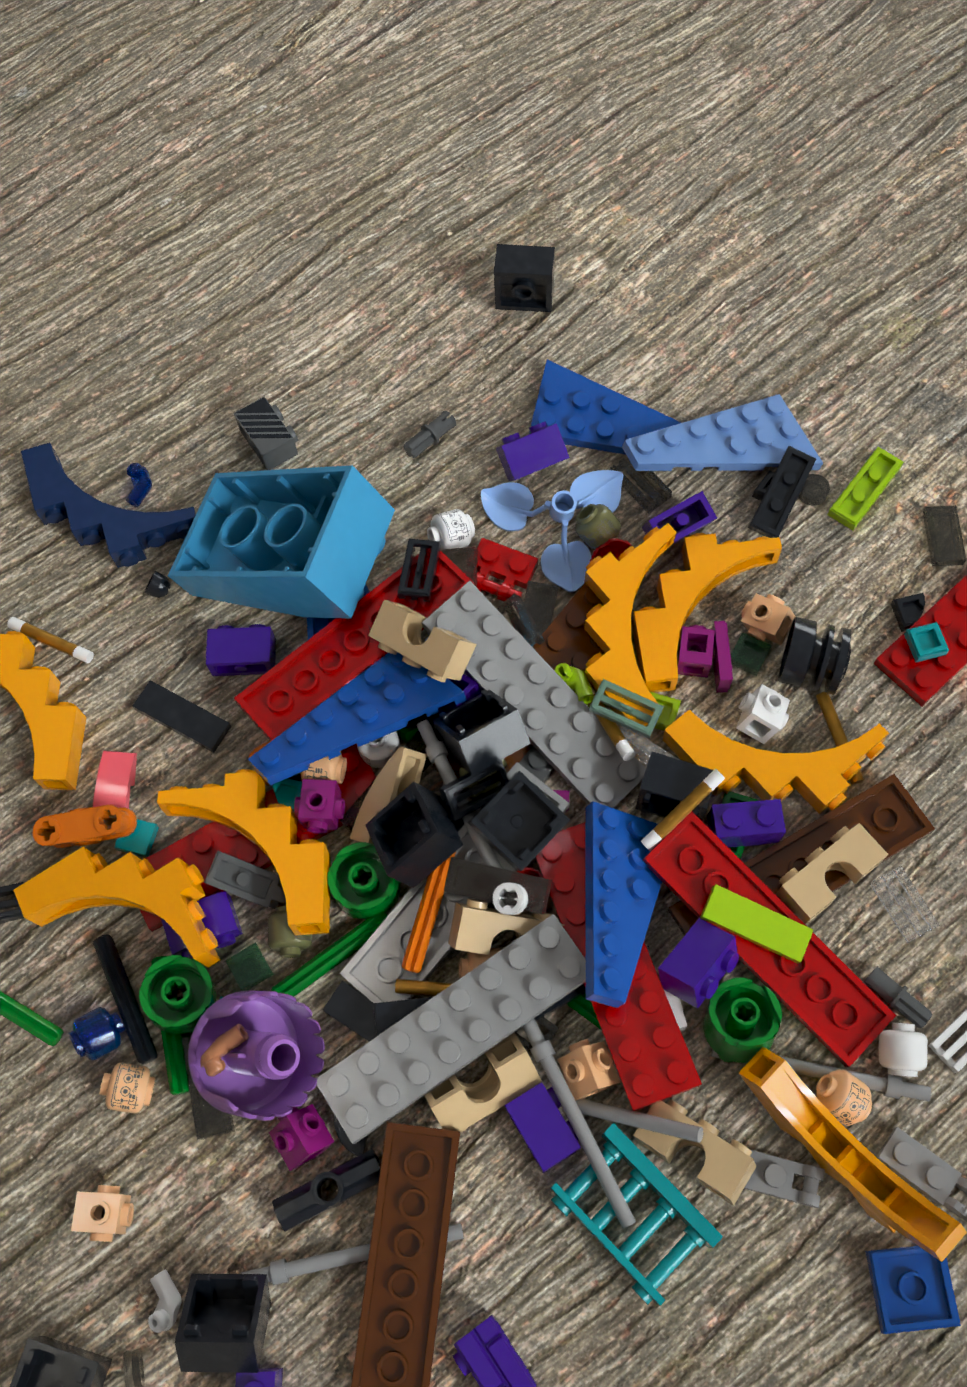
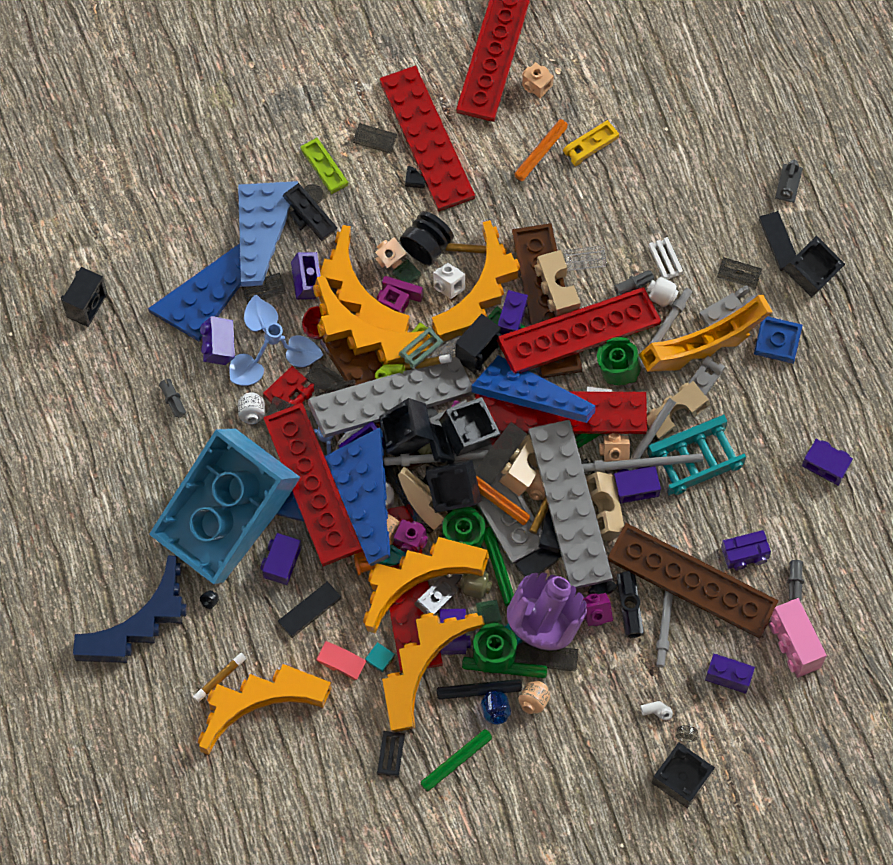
camera: 75 degrees left, 0 degrees up
orange piece [32,805,137,848] -> none
light nougat brick [71,1185,134,1242] -> none
clear blue arm [126,462,152,508] -> none
black container [175,1273,271,1373] -> none
nougat arm [200,1024,249,1077] -> none
dark grey brick [234,396,298,470] -> none
tan arch [368,599,477,683] -> none
black tile [397,538,441,602] -> none
white bush [493,882,528,915] -> none
olive head [575,504,621,550] -> none
pearl gold bar [641,768,725,851] -> none
dark purple brick [658,918,739,1009] -> none
lime tile [700,884,813,963] -> none
light nougat head [816,1069,872,1126] -> none
teal tile [904,622,949,663] -> none

